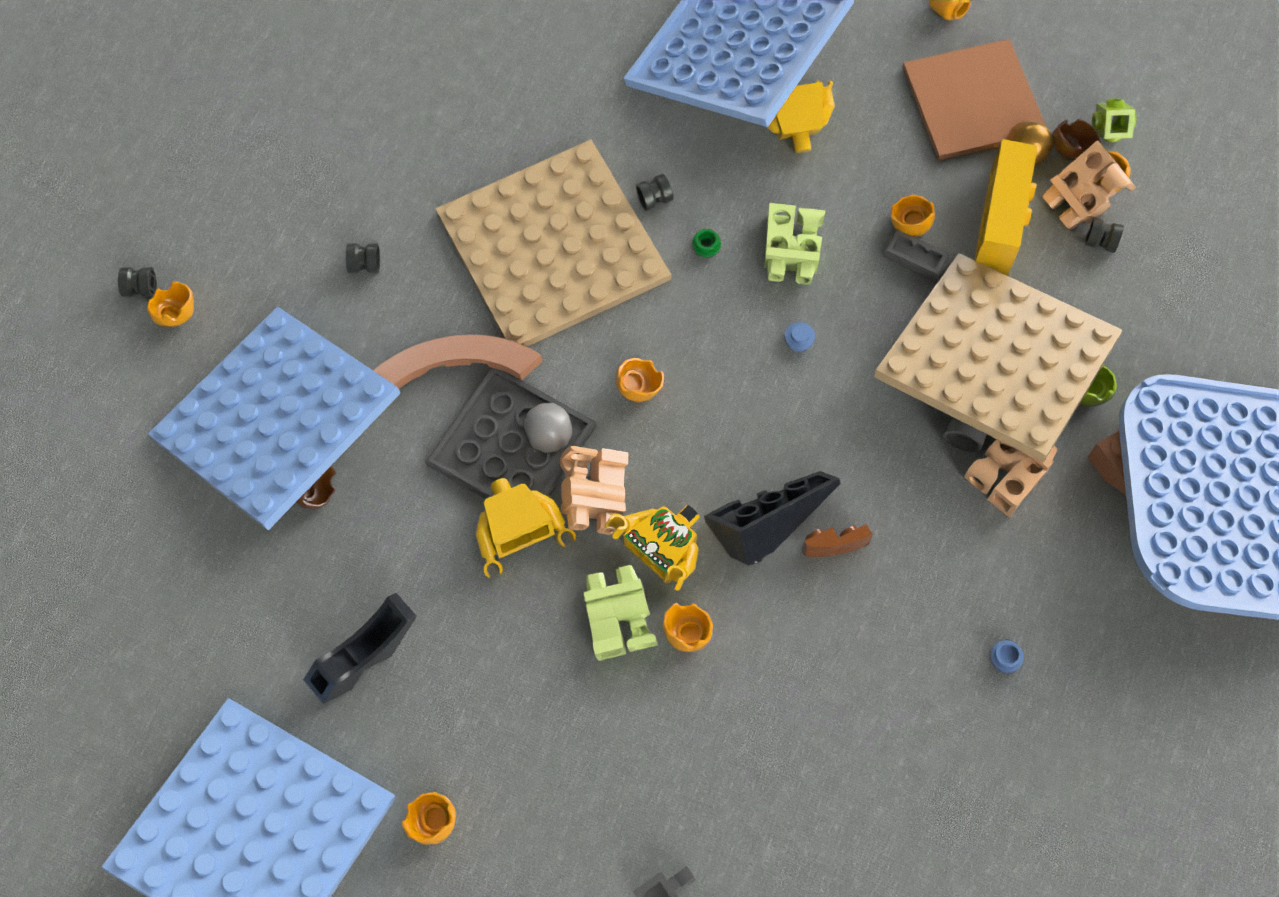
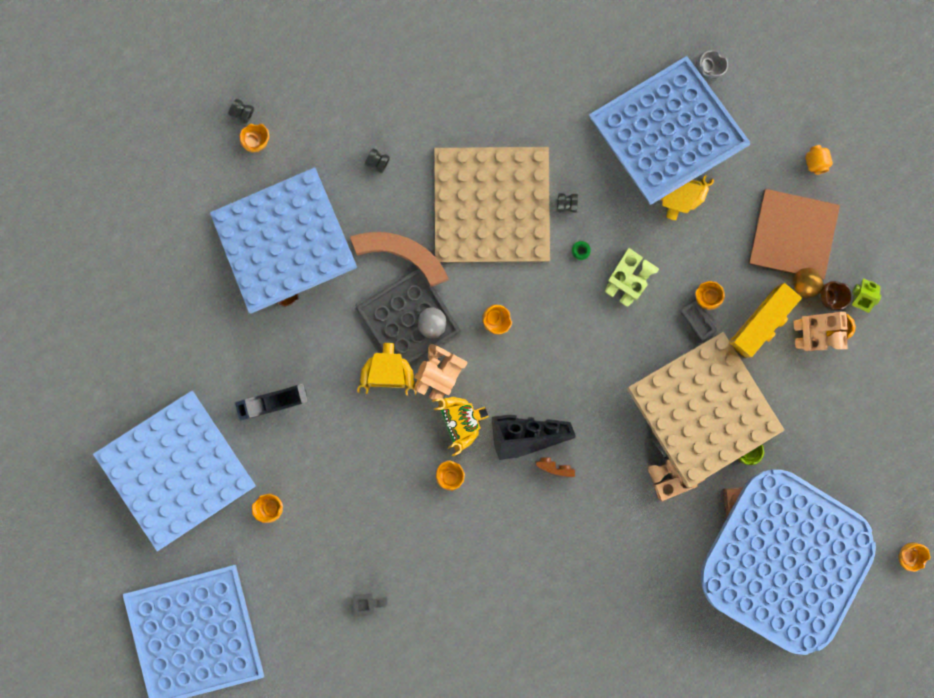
camera: 25 degrees right, 20 degrees up
yellowish green hips [583,565,658,661] -> none
medium blue plate [785,322,815,352] -> none
medium blue plate [990,640,1024,673] -> none
pearl dark grey wheel [1085,217,1124,253] -> none

